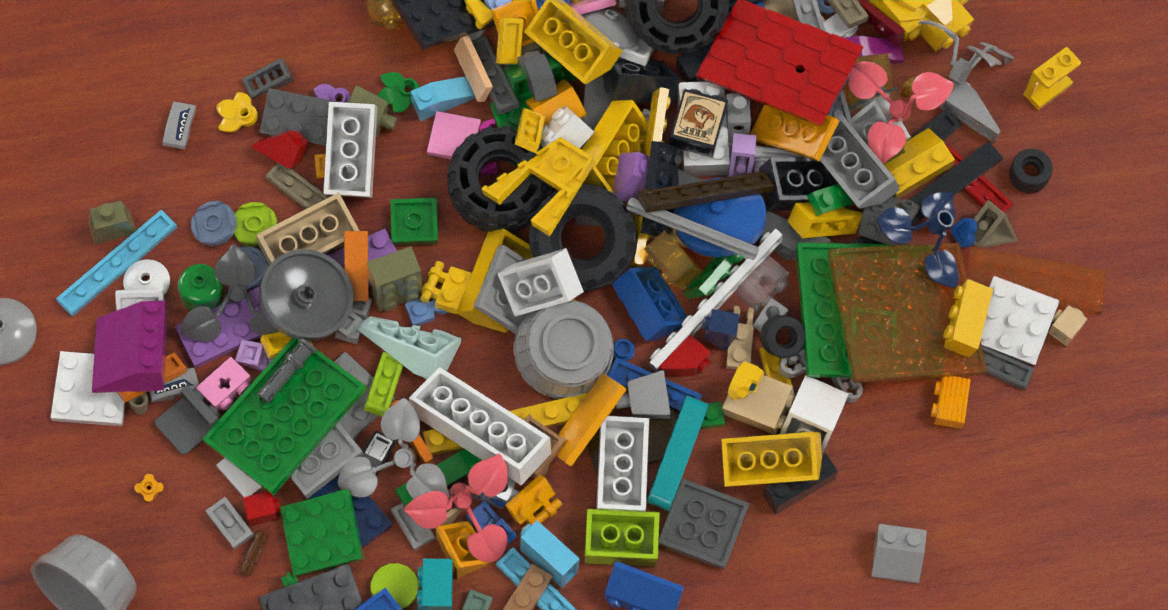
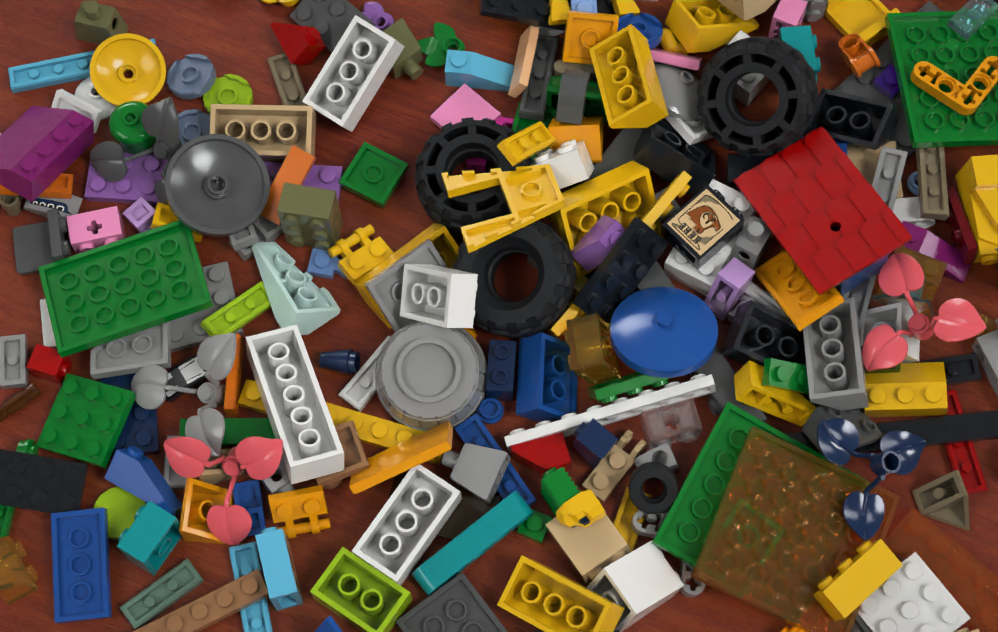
camera: 40 degrees right, 0 degrees up
dark grey pin [257,337,317,403] -> none
yellow tile [496,17,524,64] -> none
light grey axle [626,198,759,260] -> none
dark brown tile [637,171,774,213] -> none
blue tile [949,218,977,248] -> none
none -> yellow dish [90,33,166,106]
none -> blue slope [104,446,182,515]
none -> dark blue cone [319,349,360,375]
none -> white tile [339,336,390,412]
none -> dark blue brick [486,340,517,402]
none -> green brick [541,467,580,516]

